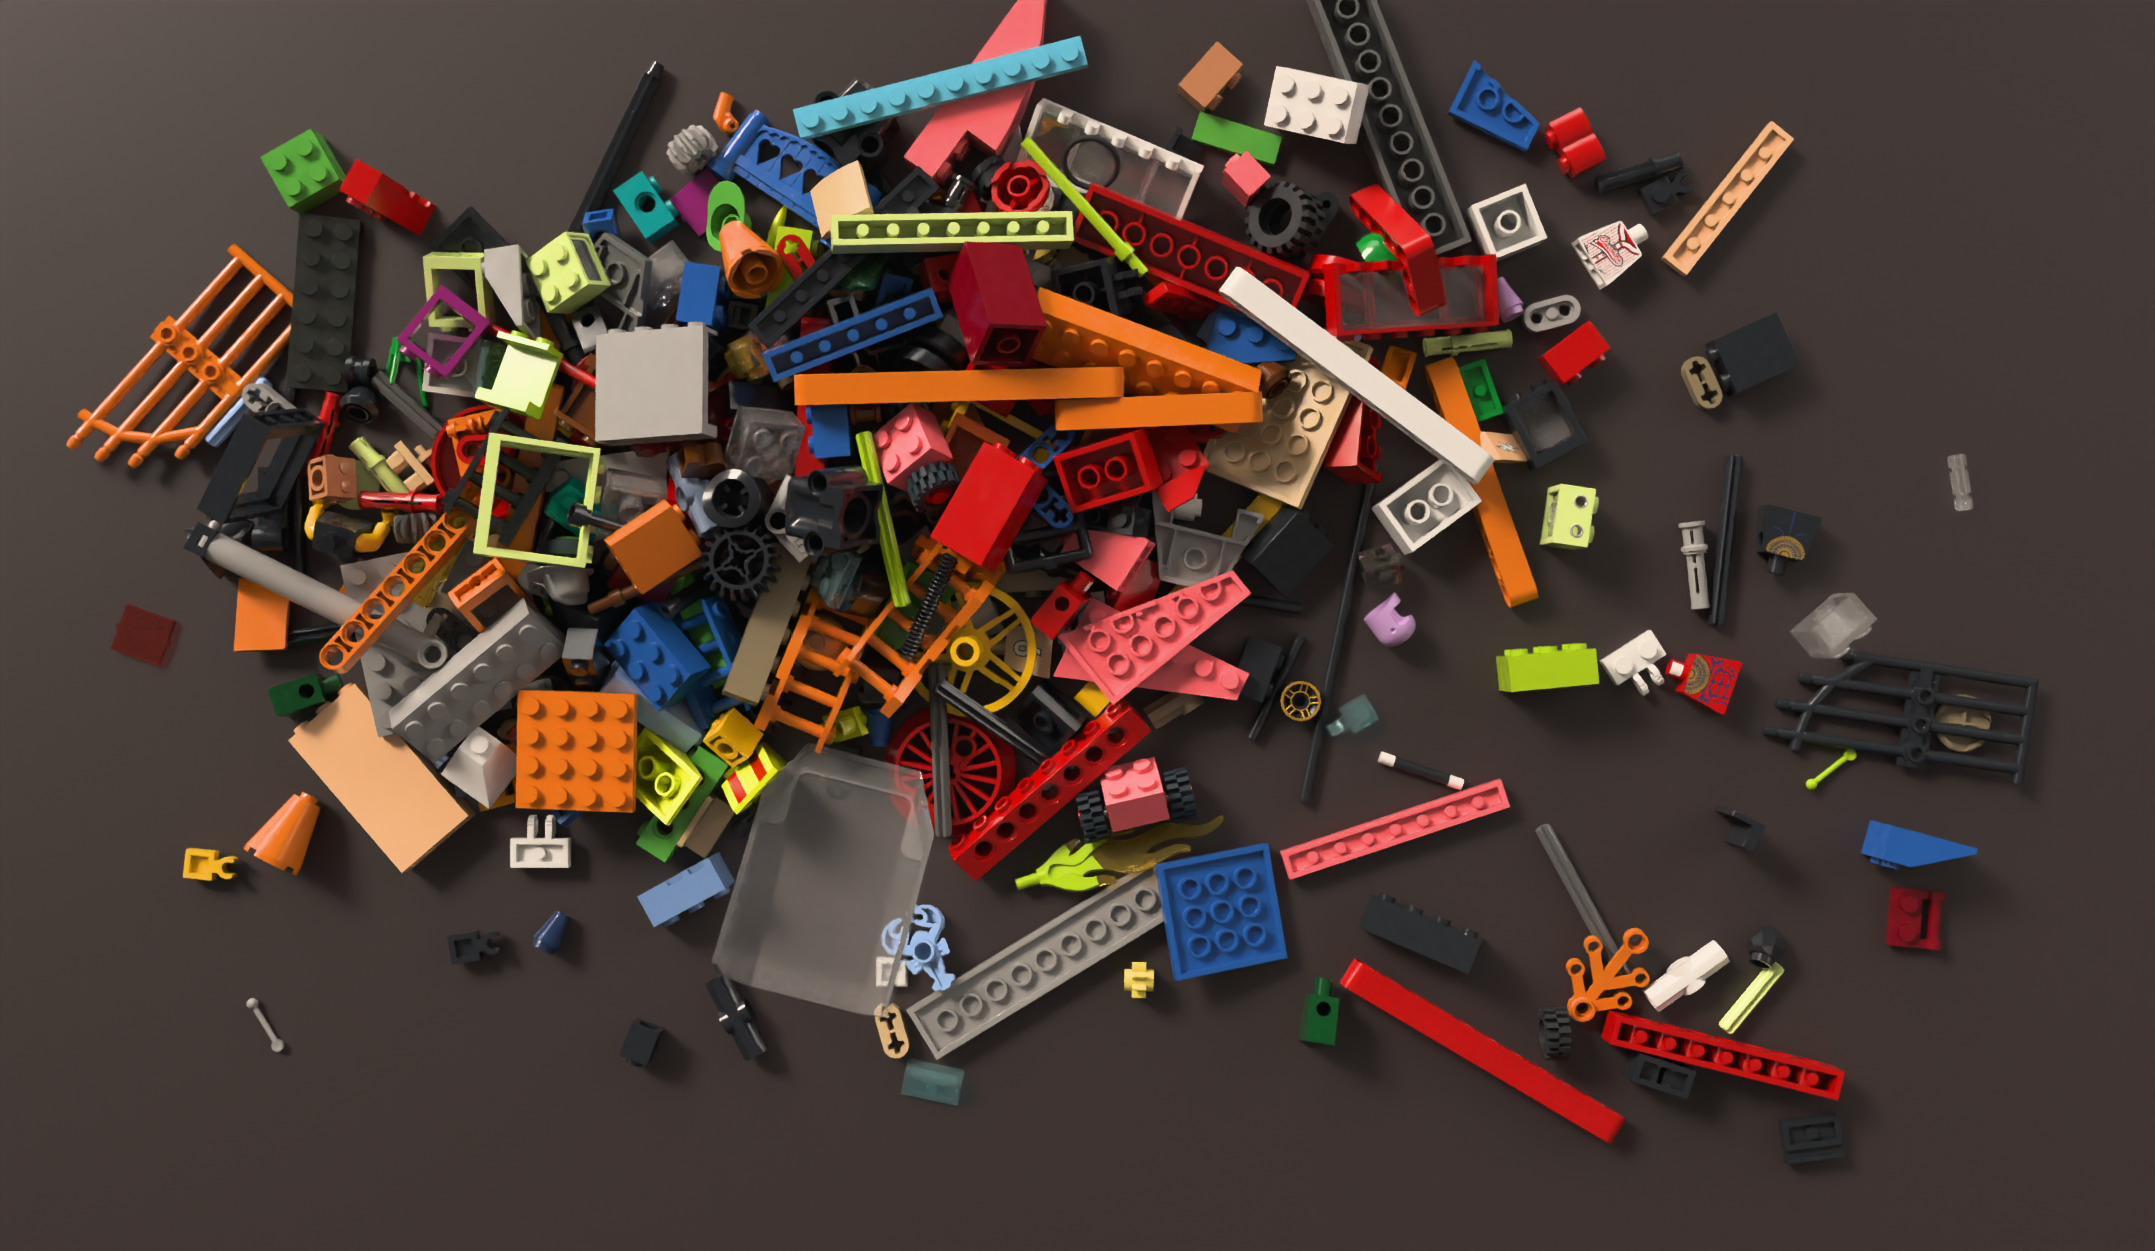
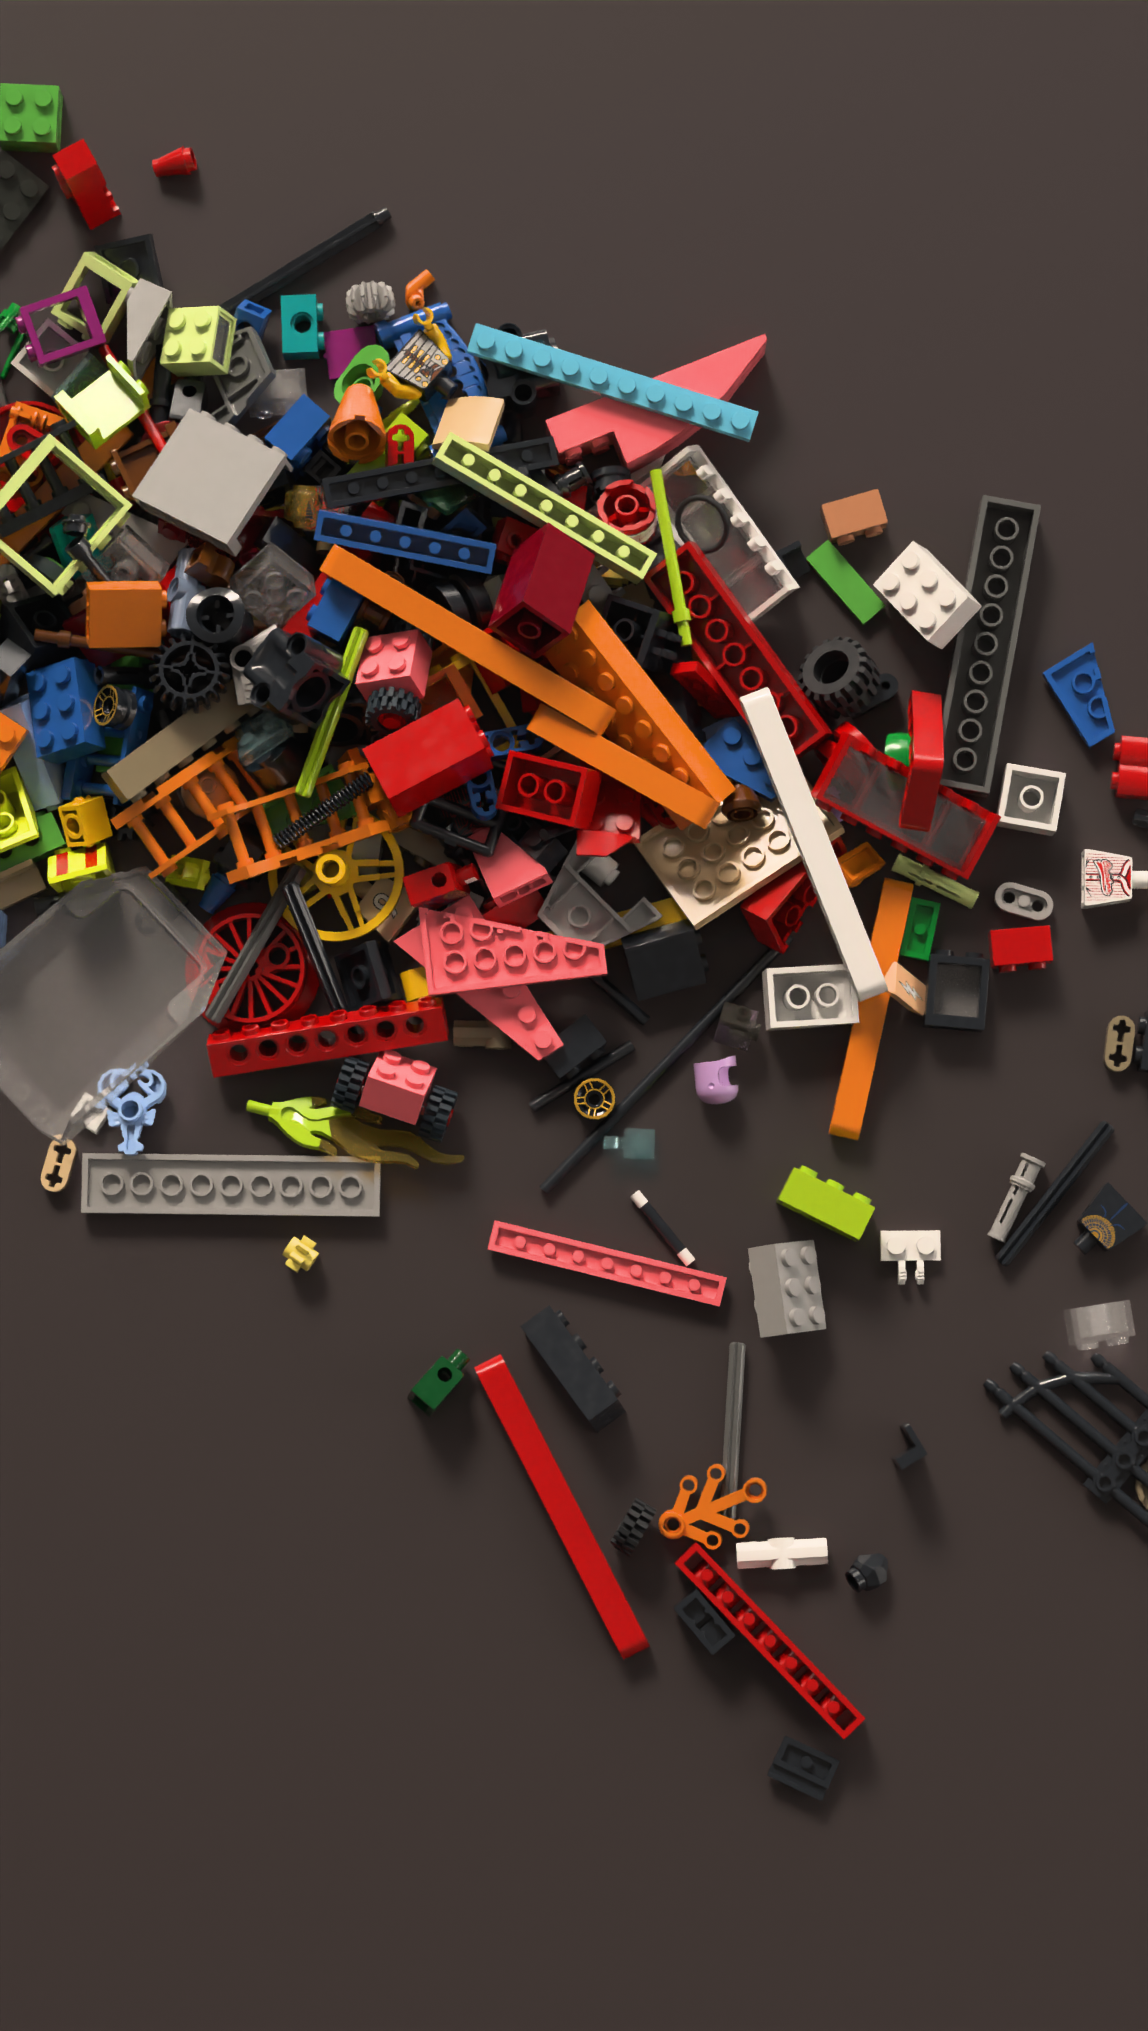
camera: 30 degrees right, 5 degrees down
light grey piece [526,565,594,605] -> none
clear light blue slope [901,1059,964,1105] -> none
blue plate [1154,843,1288,981] -> none
coral brick [1221,151,1271,208] -> none
lavender cone [1497,277,1524,323] -> none
yellowish green piece [1539,484,1599,550] -> none
torso [1665,654,1743,715] -> none
yellowish green axle [1719,962,1785,1034] -> none
lime hinge [1806,749,1856,790] -> none
blue slope [1861,820,1978,870] -> none
dark red plate [1886,887,1946,950] -> none
none -> black plate [61,514,91,537]
none -> black wheel [93,685,137,730]
none -> red cone [152,146,197,177]
none -> torso [366,307,458,402]
none -> light grey piece [748,1240,826,1338]

